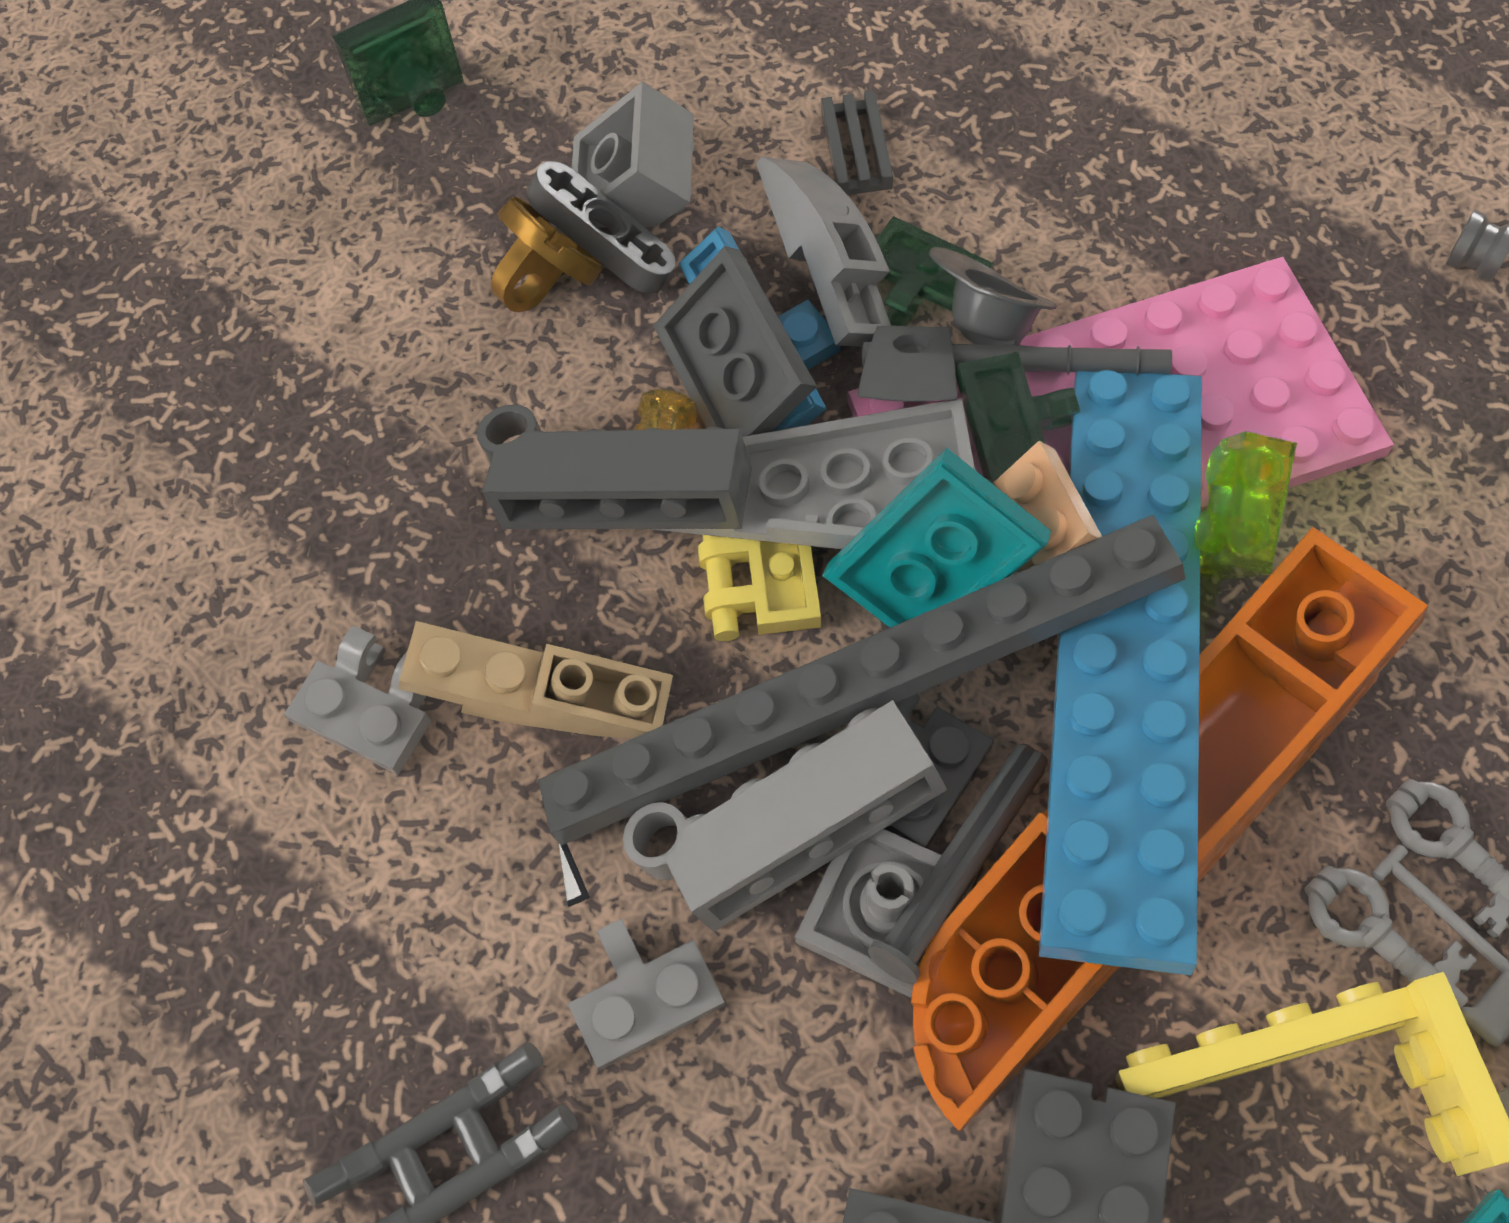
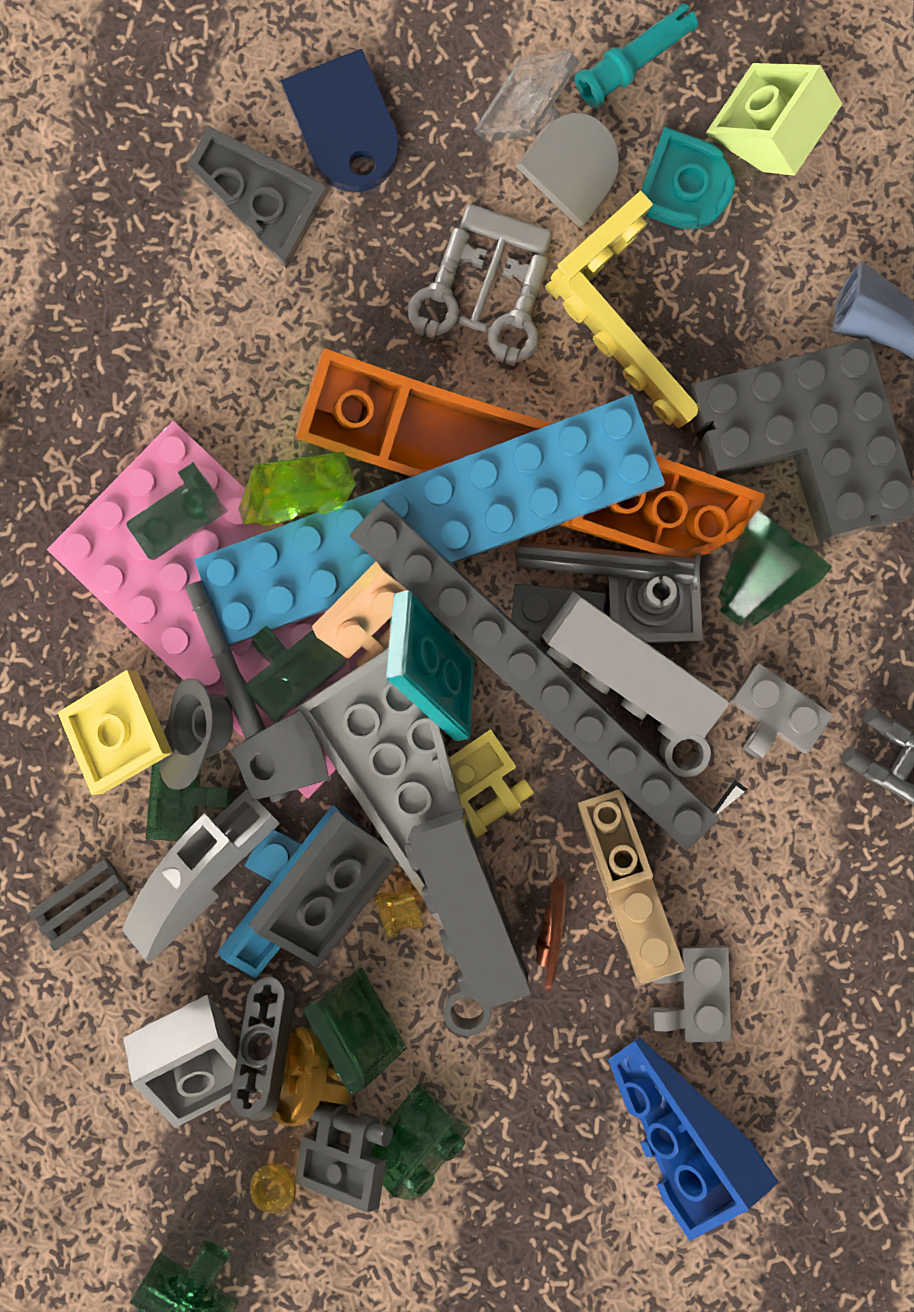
camera: 125 degrees left, 20 degrees up
none -> light yellow plate [58,670,172,795]
none -> clear green bracket [126,462,228,560]
none -> clear yellow plate [250,1163,296,1213]
none -> dark grey plate [294,1102,393,1213]
none -> clear green plate [303,967,407,1095]
none -> clear green bracket [371,1084,471,1200]
none -> copper piece [535,876,567,990]
none -> blue wedge [608,1037,779,1241]
none -> clear green cone [717,510,832,627]

